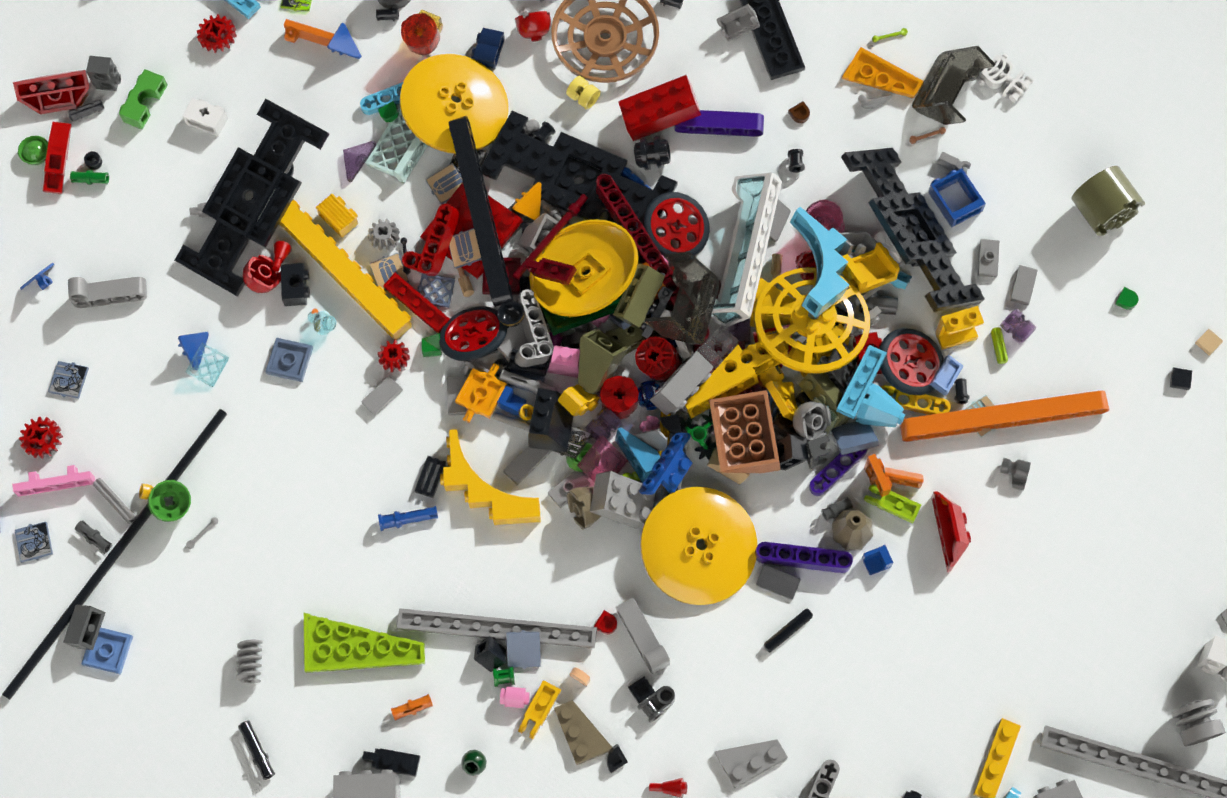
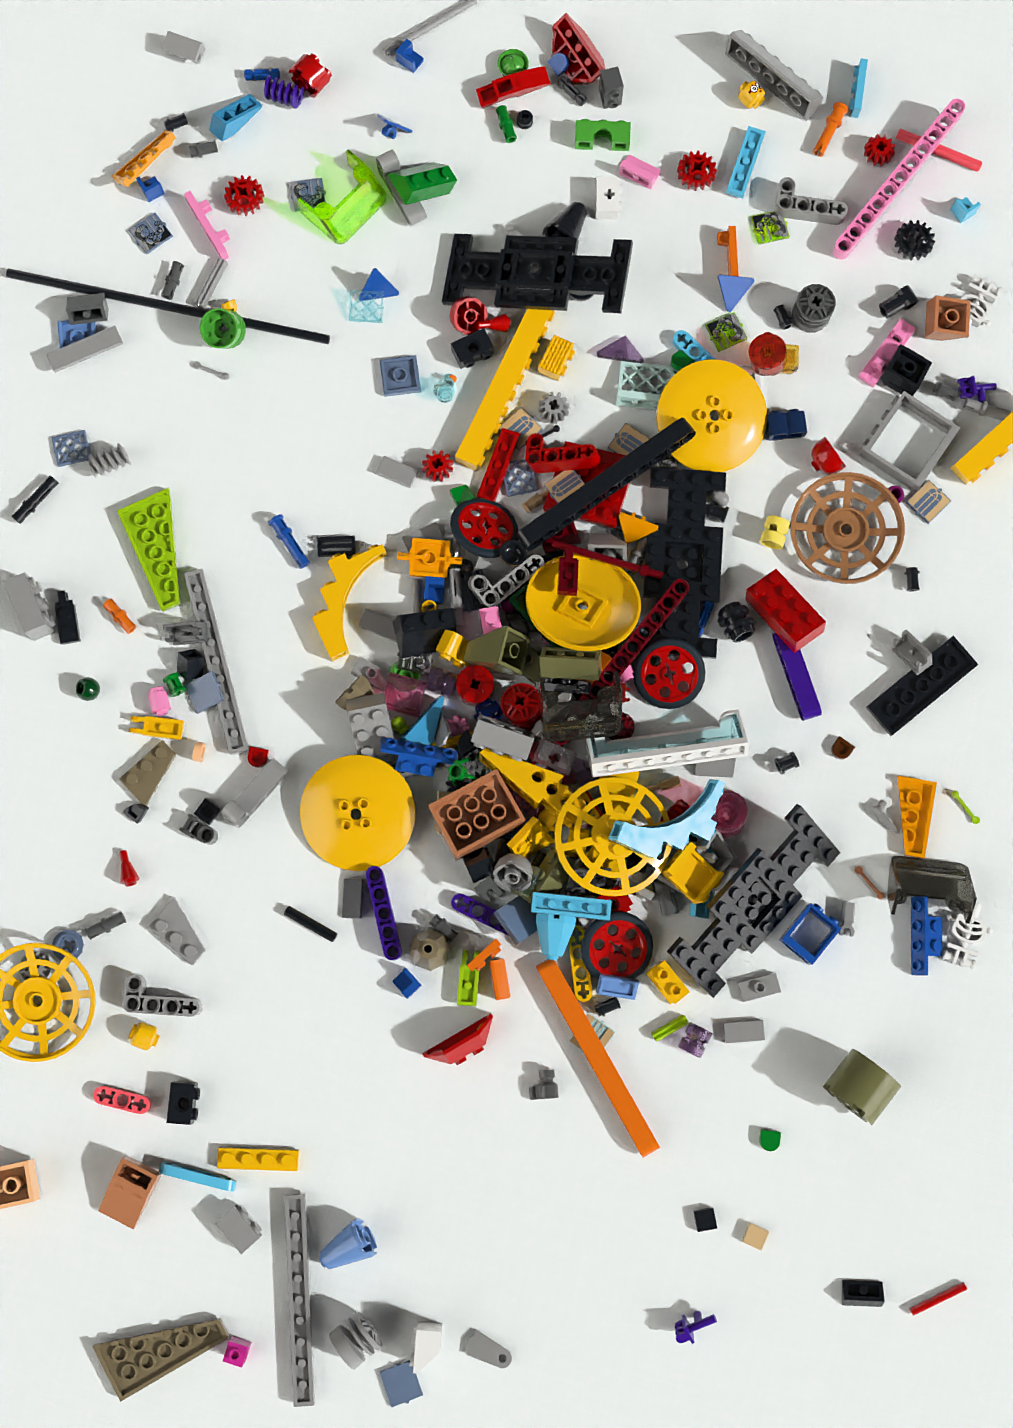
camera: 65 degrees right, 10 degrees up
none -> light grey tile [46,326,123,373]
none -> sand blue window [52,430,90,467]
none -> dark grey hinge [163,621,208,646]
none -> clear neon green windscreen [298,149,387,244]
none -> medium blue cone [319,1218,377,1269]
none -> green slope [388,162,457,205]
none -> black cone [542,202,587,239]
none -> blue tile [548,53,569,77]
none -> bright pink panel [619,155,661,189]
none -> piece [705,312,748,352]
none -> blue bracket [911,896,942,976]

